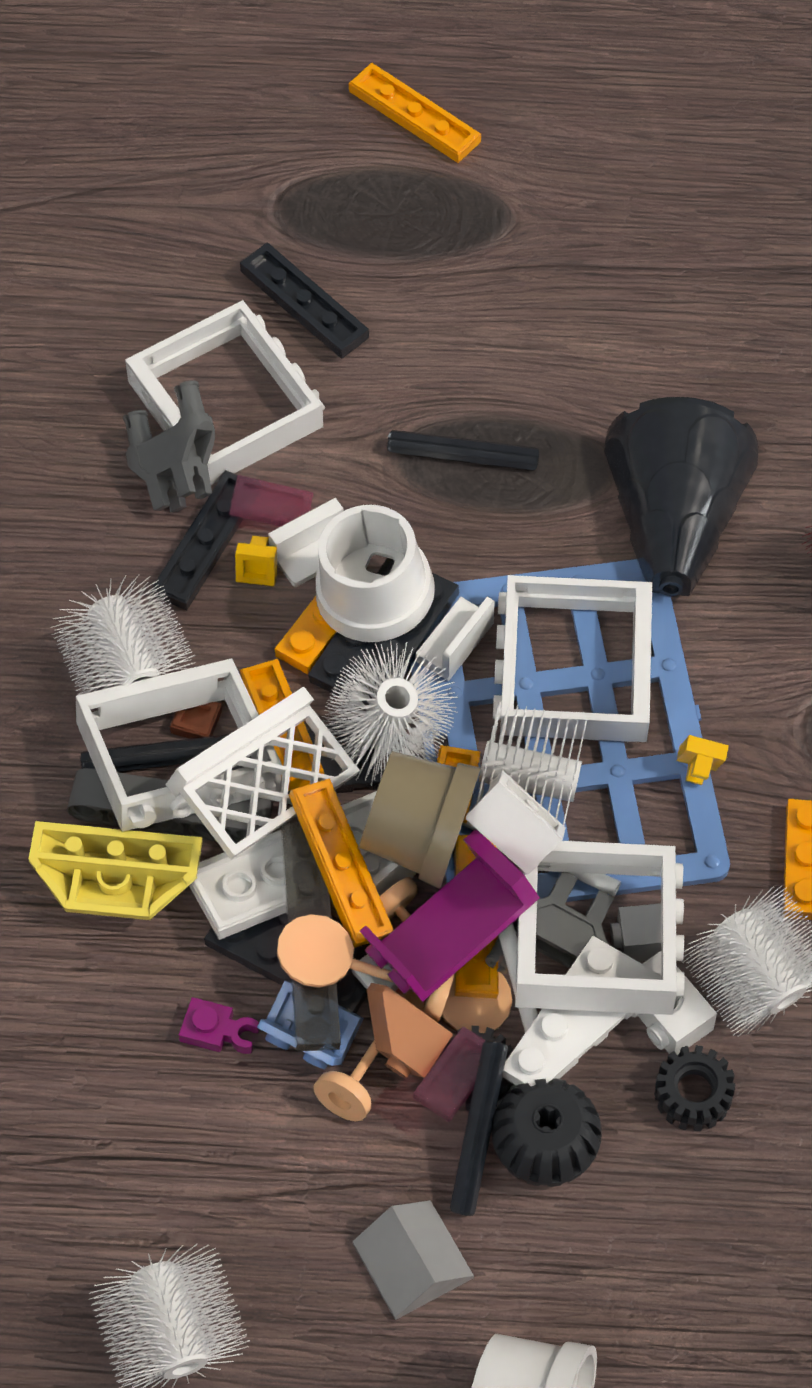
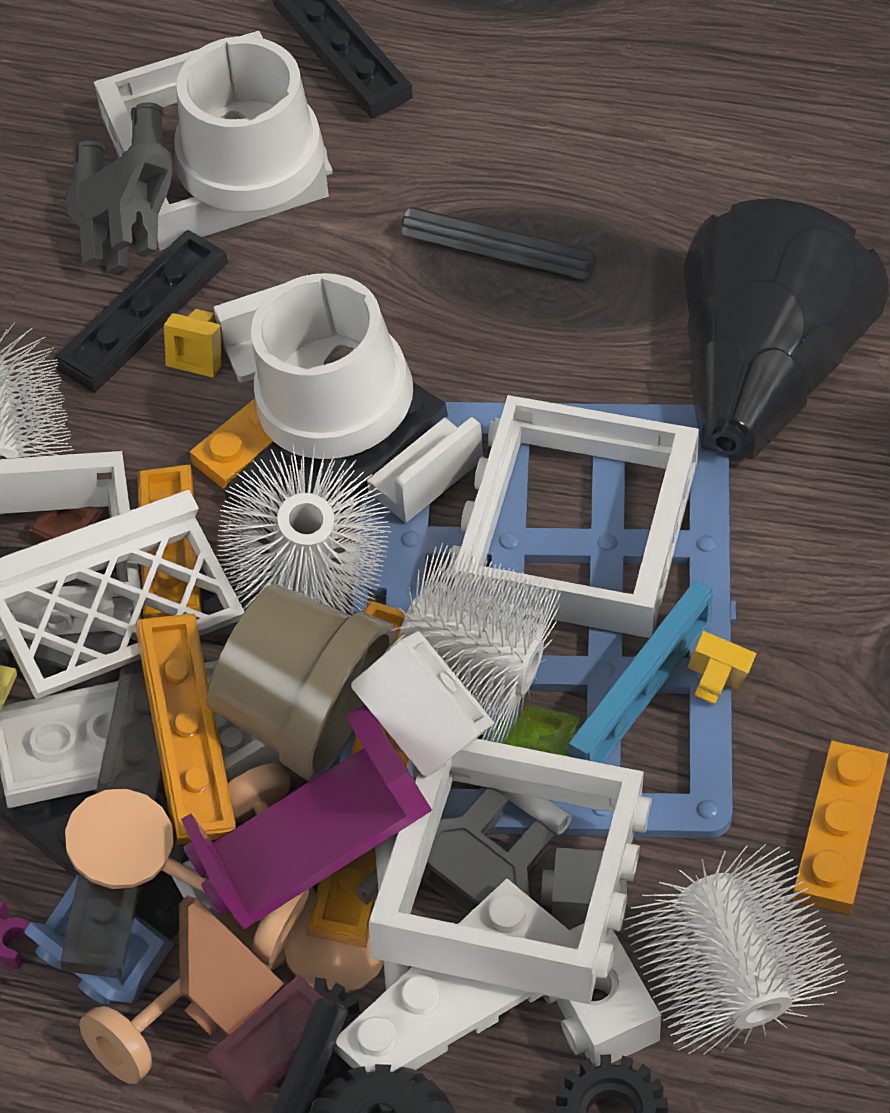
camera: 15 degrees right, 5 degrees down
clear pink tile [229,475,313,527] -> none
none -> white piece [174,36,324,212]
none -> clear neon green tile [504,705,581,756]
none -> dark azure tile [569,579,713,763]

